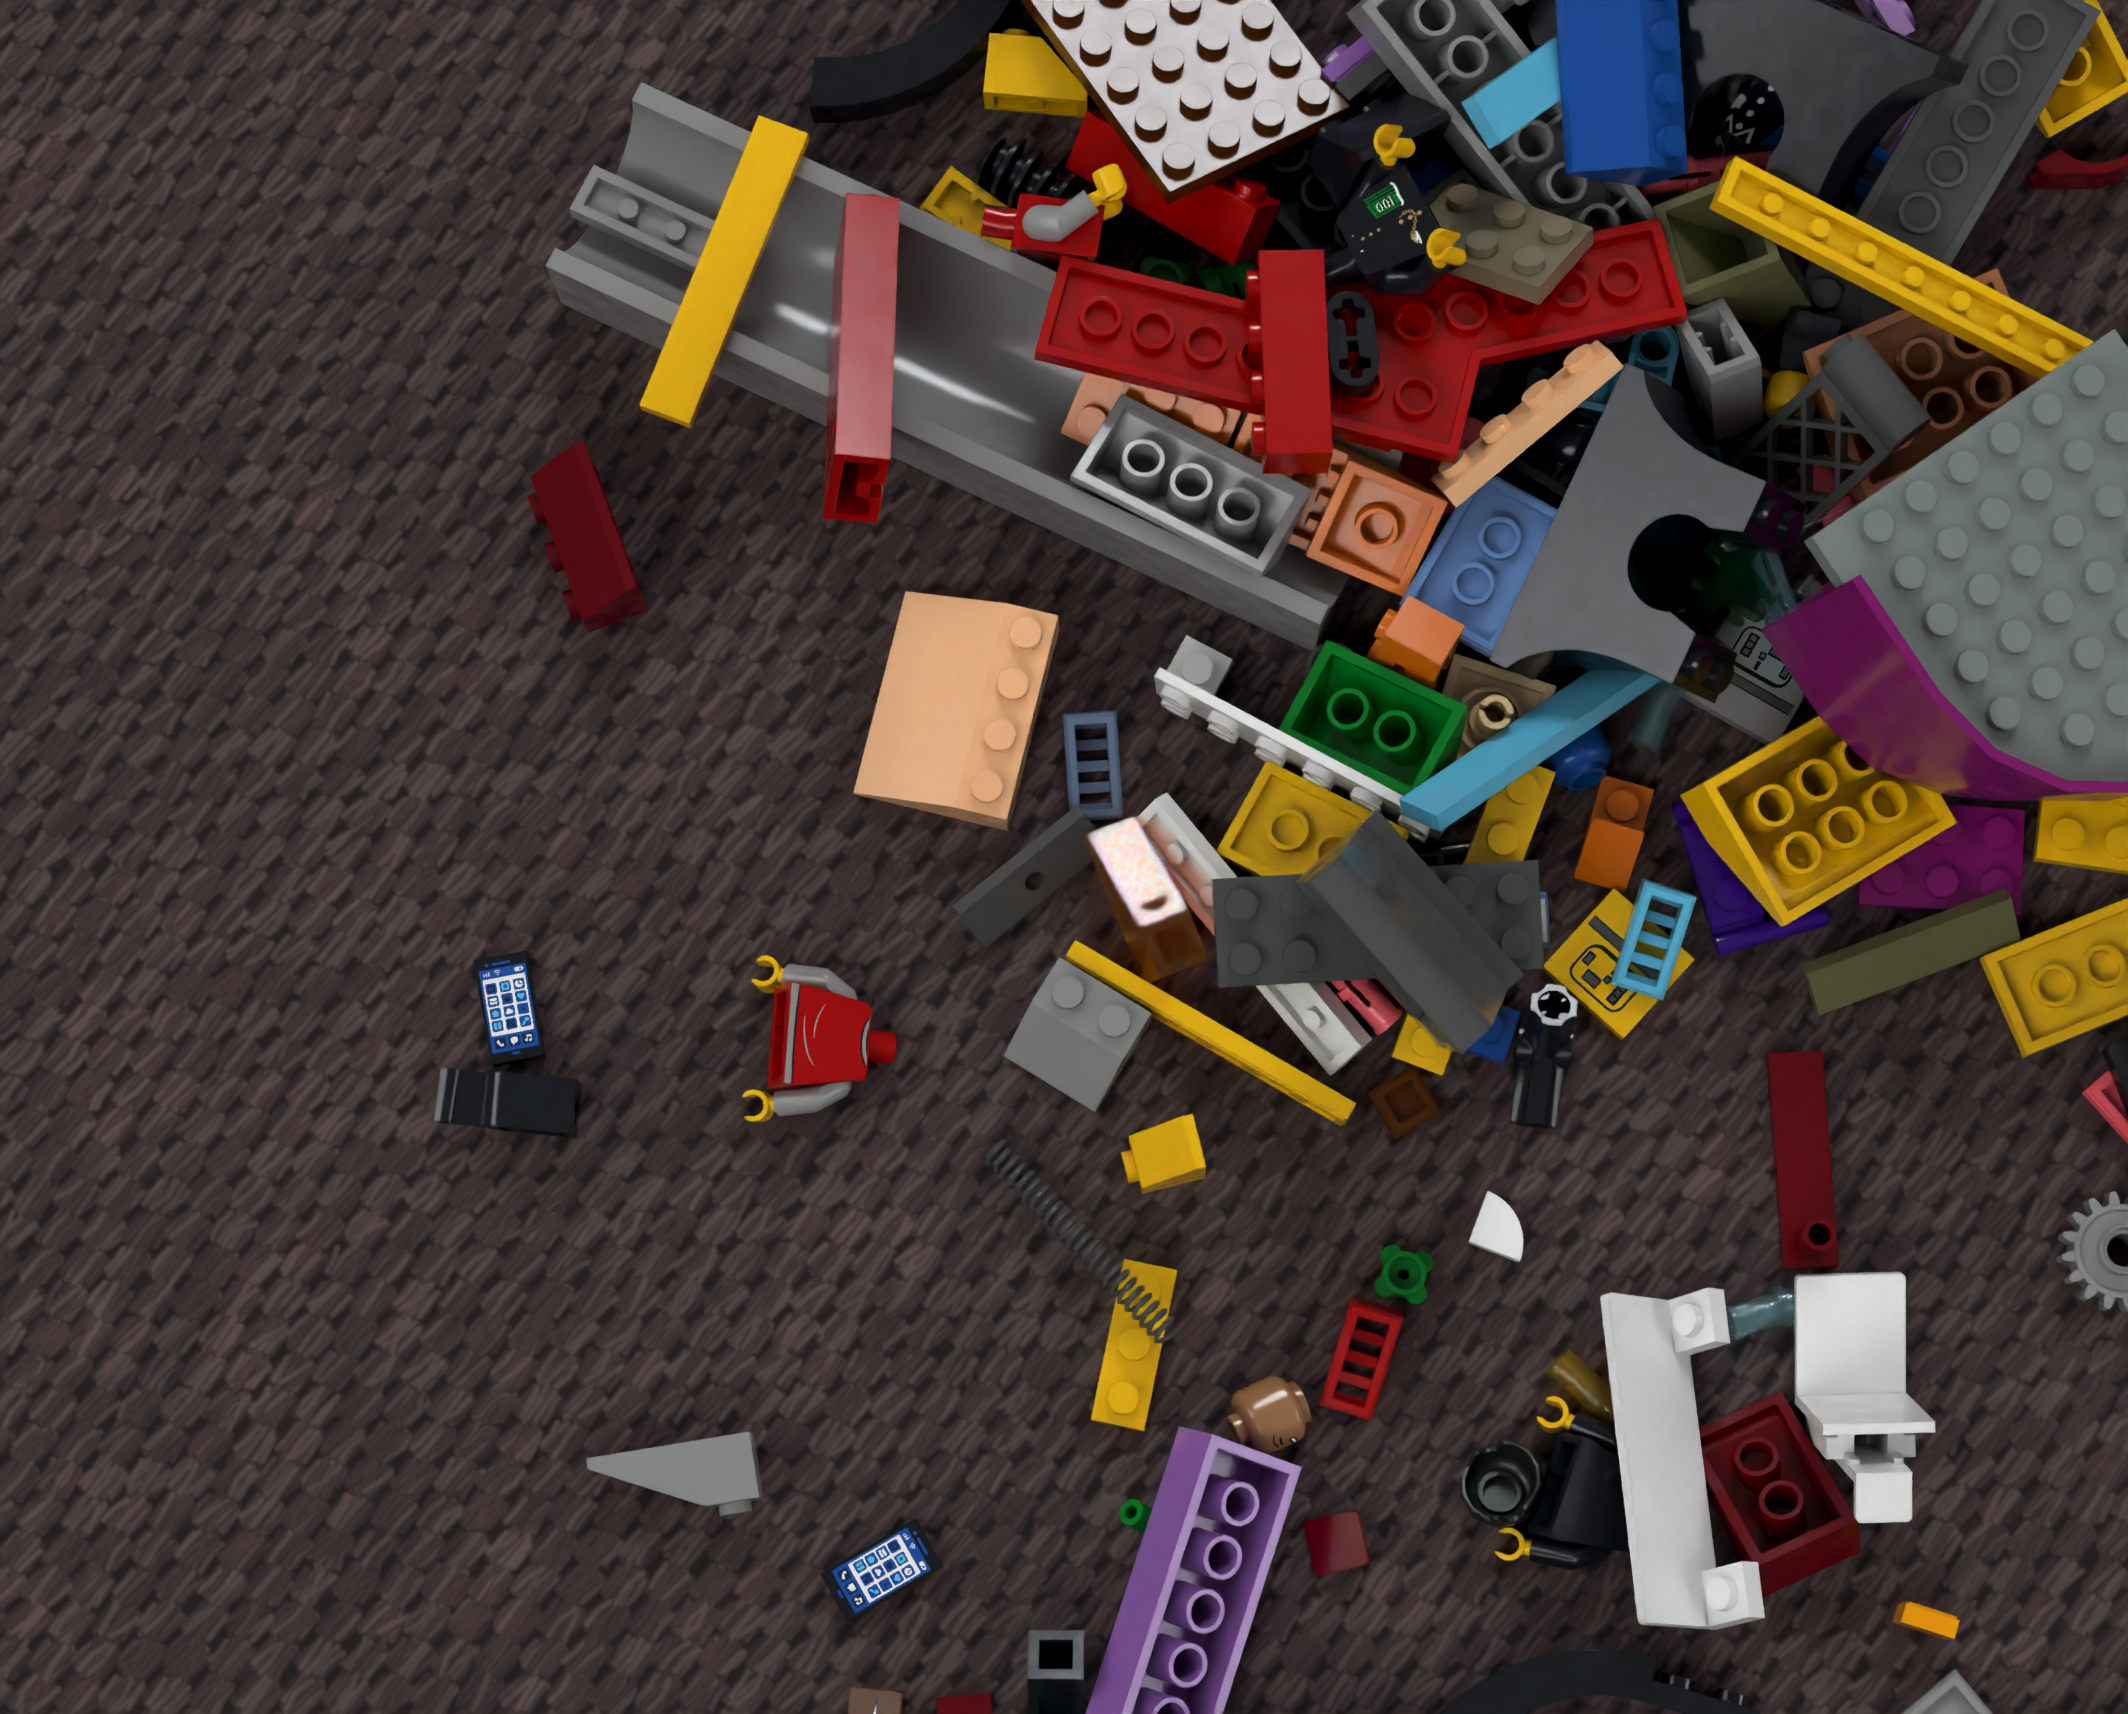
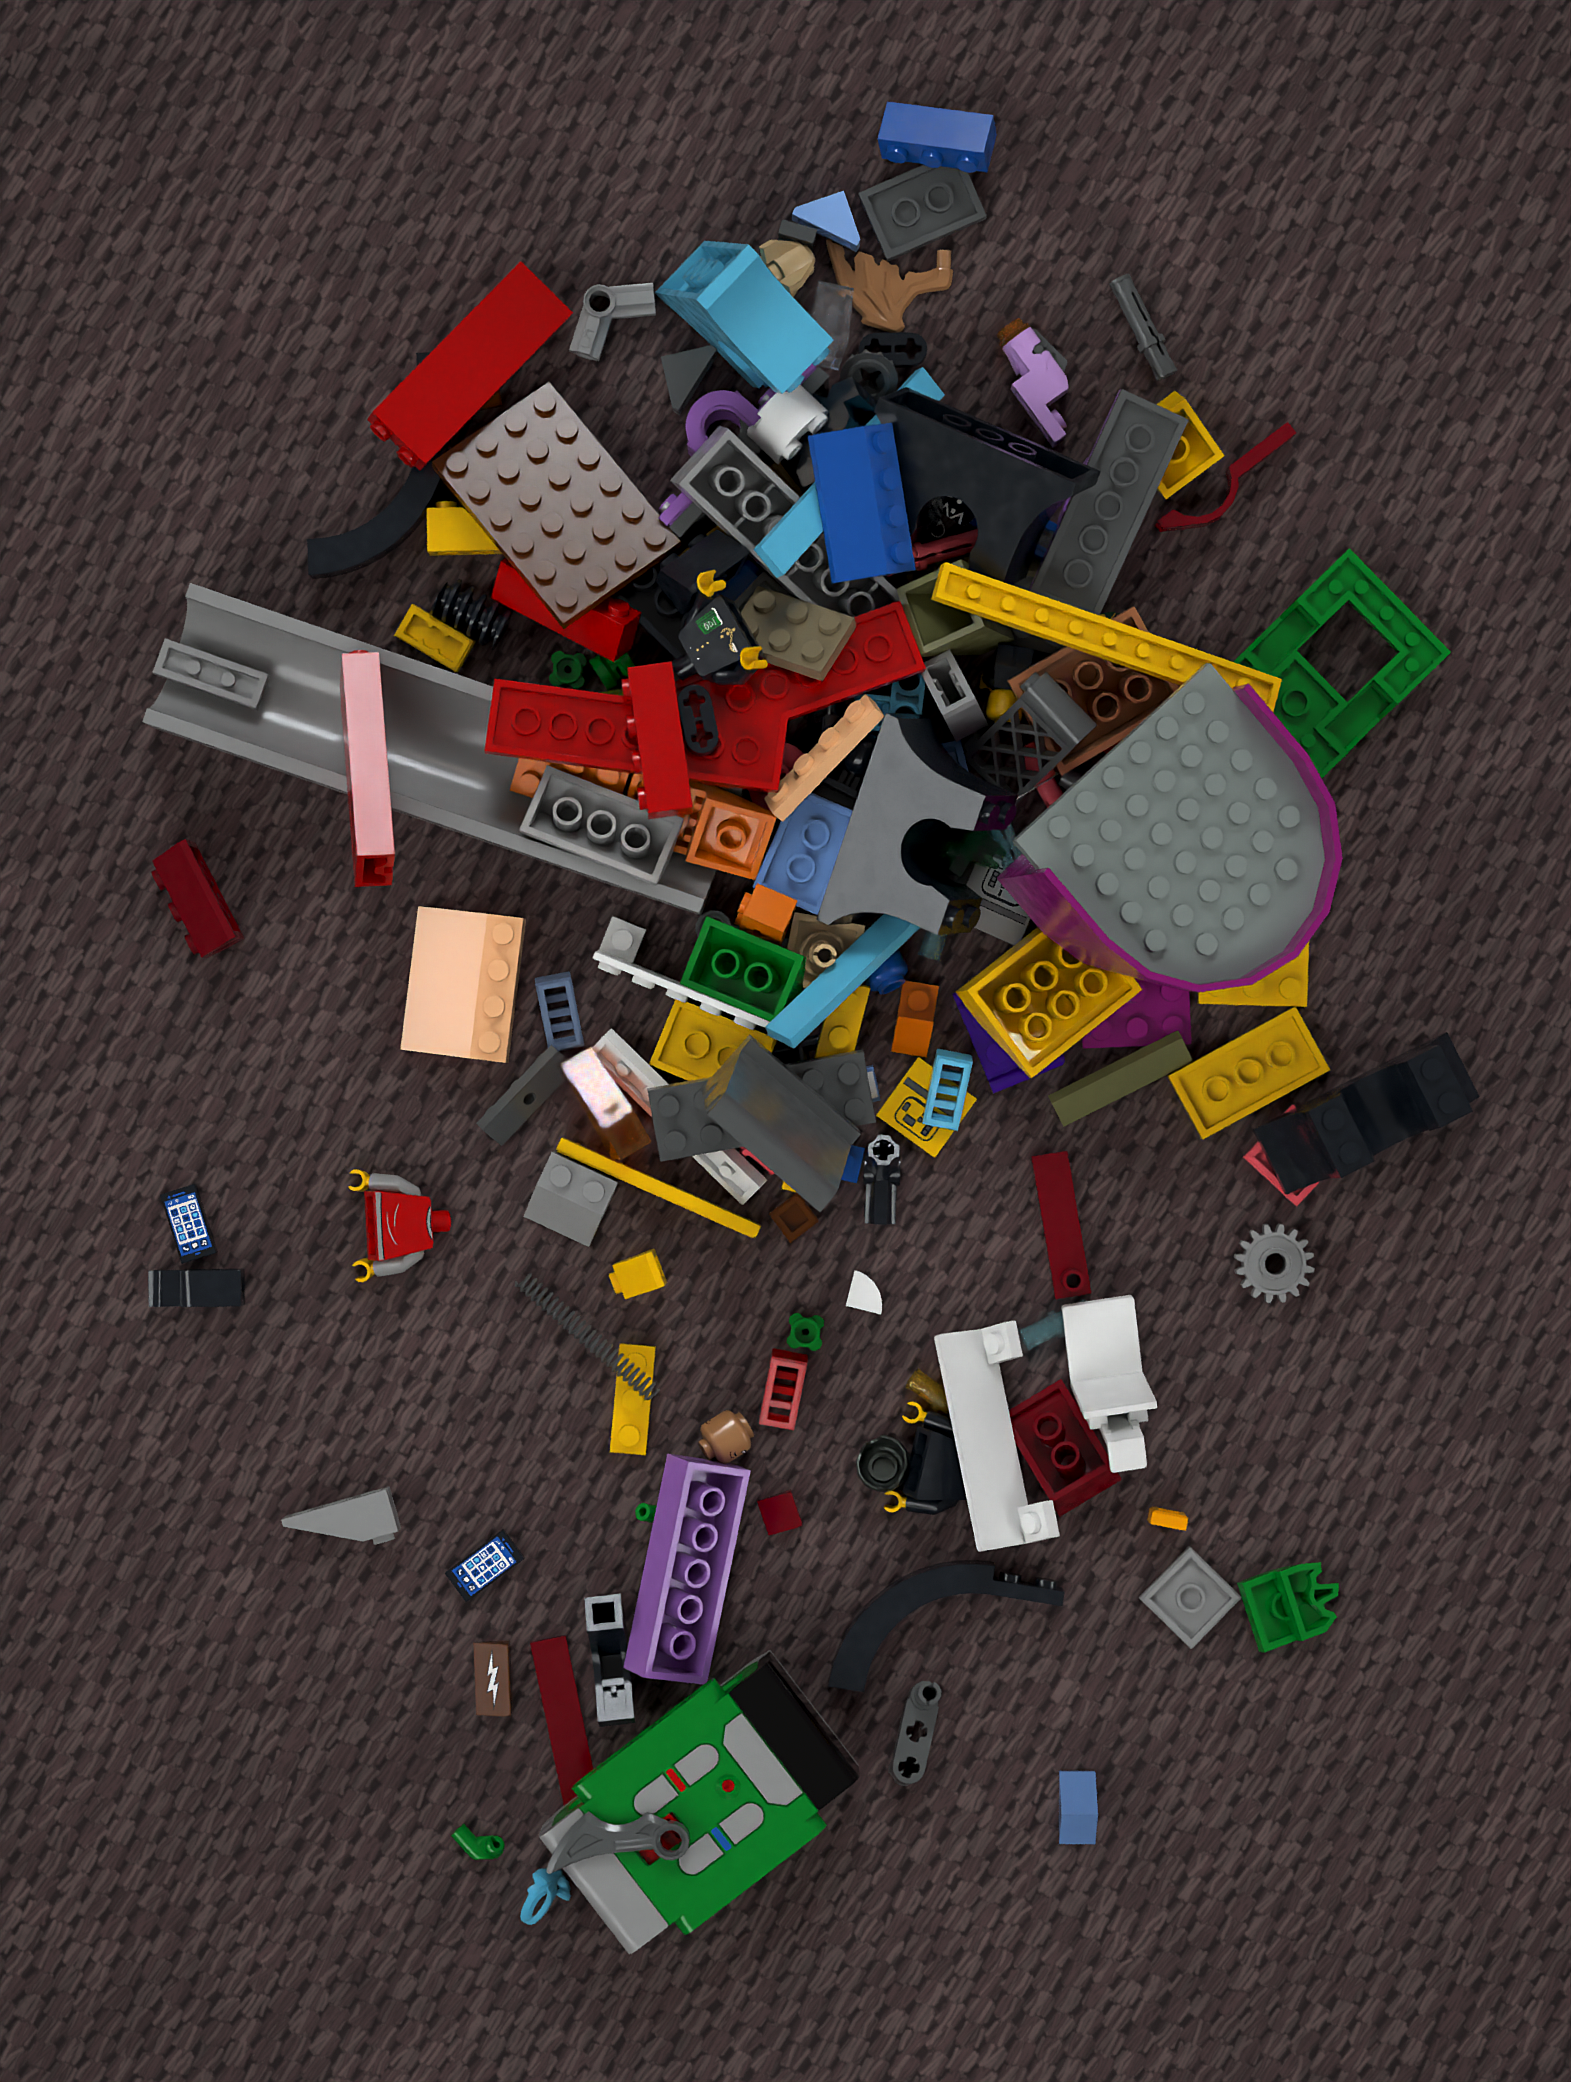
camera: 15 degrees left, 10 degrees up
yellow tile [639,115,810,428] -> none
torso [981,163,1127,266] -> none

